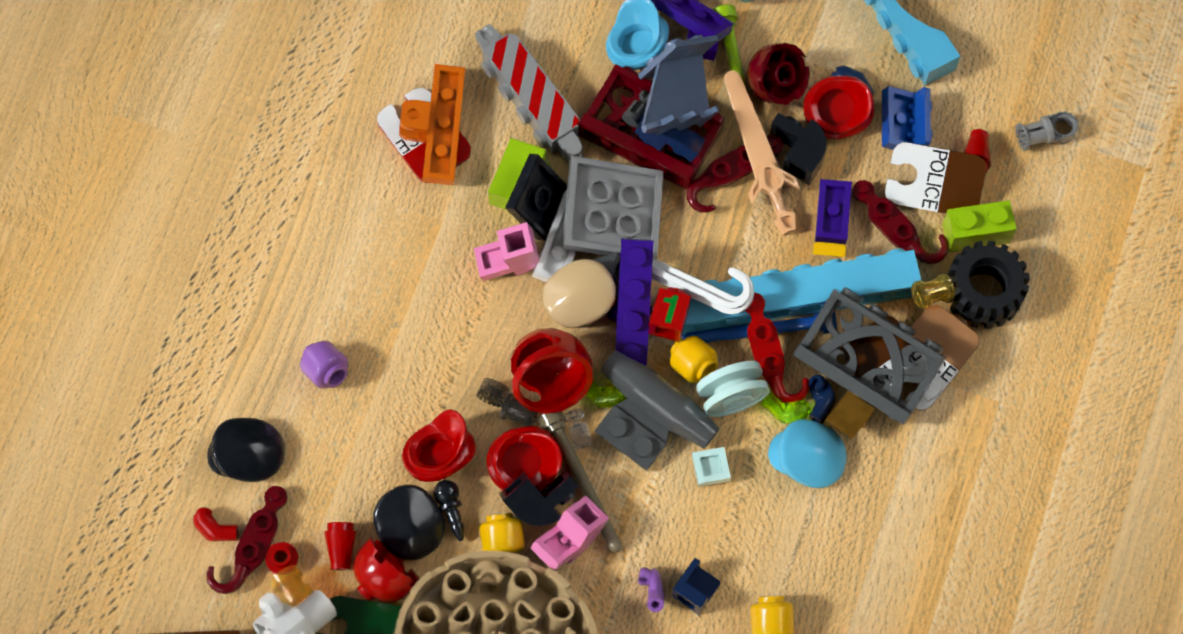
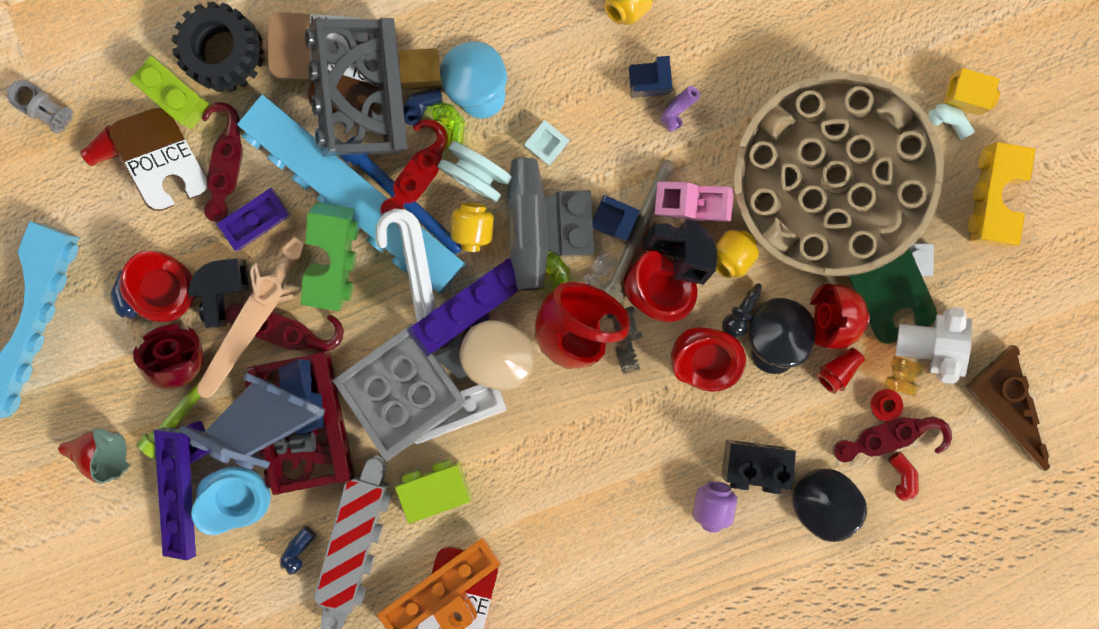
camera: 130 degrees left, 20 degrees up
bright pink brick [474,222,540,281] -> none
black tile [505,154,567,241] -> none
red brick [648,287,691,342] -> none
yellow tile [811,241,846,257] -> none
blue bracket [882,86,933,150] -> none
clear yellow bush [911,273,955,309] -> none
none -> dark blue arm [279,526,317,575]
none -> bright green arch [301,202,359,311]
none -> dark blue panel [592,195,640,243]
none -> black brick [721,440,796,494]

